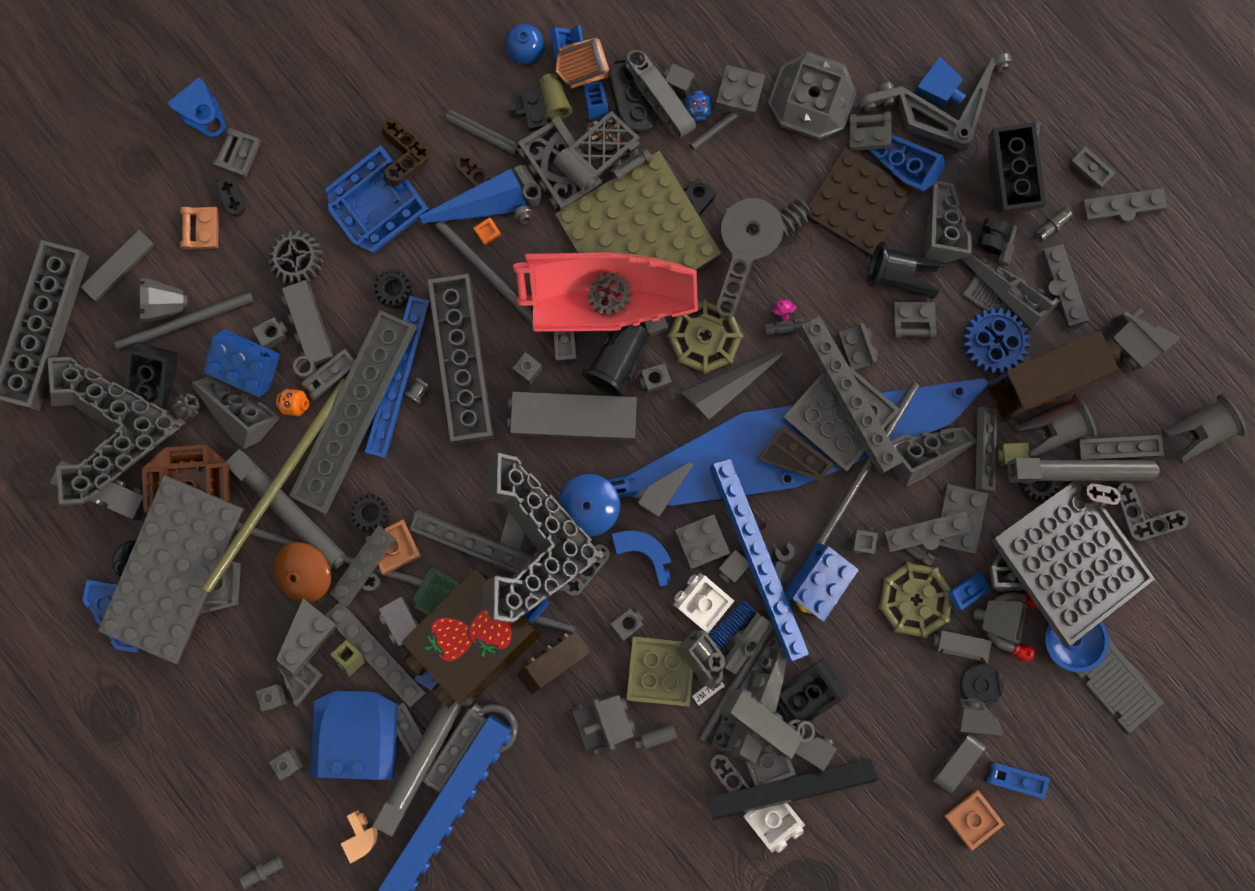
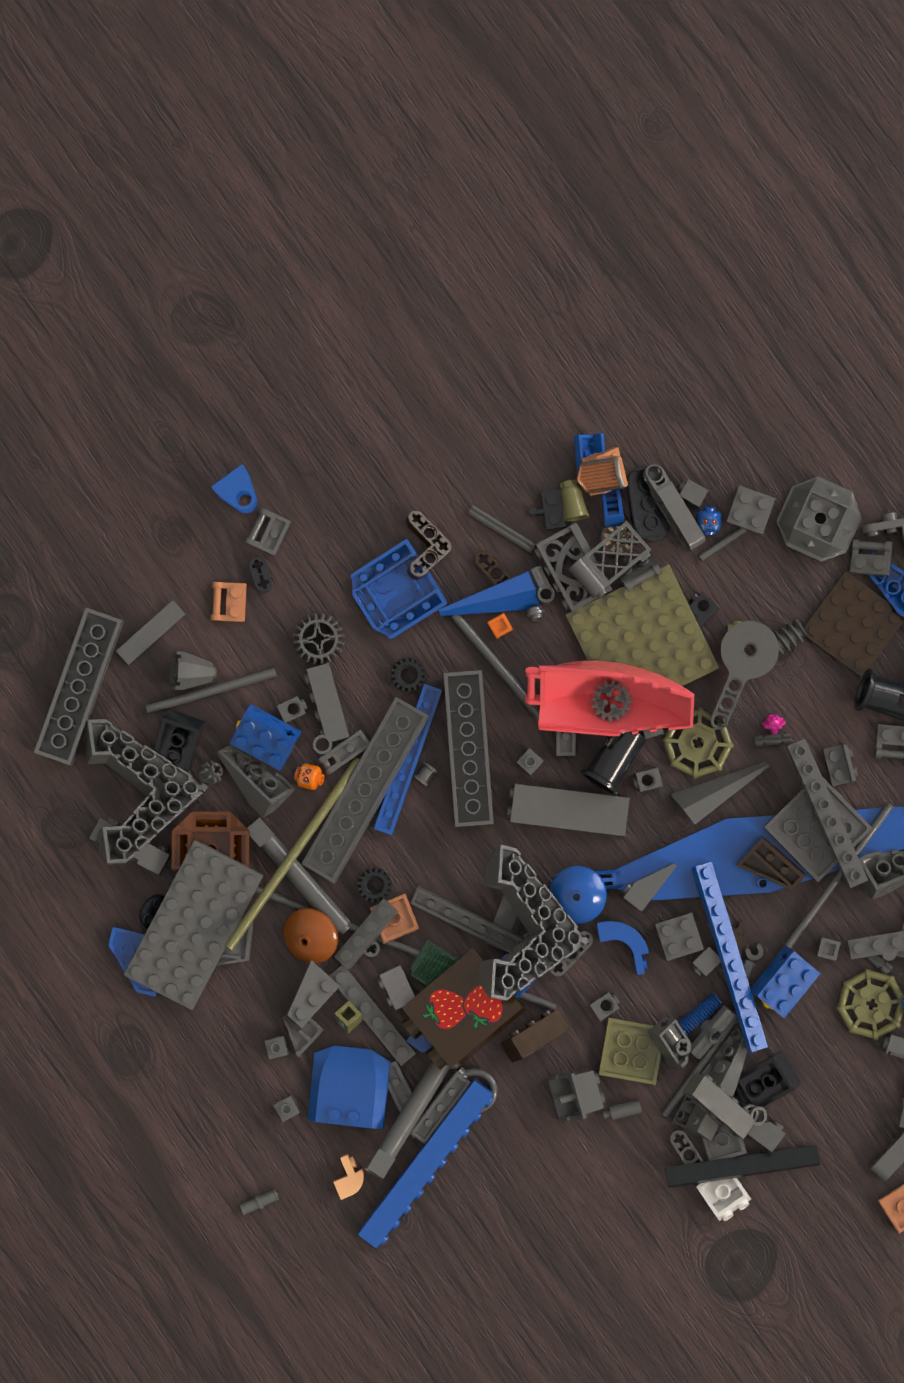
camera: 10 degrees right, 5 degrees up
blue cylinder [505,23,544,65] -> none
white plate [673,572,734,633] -> none
sticker [691,680,728,709] -> none

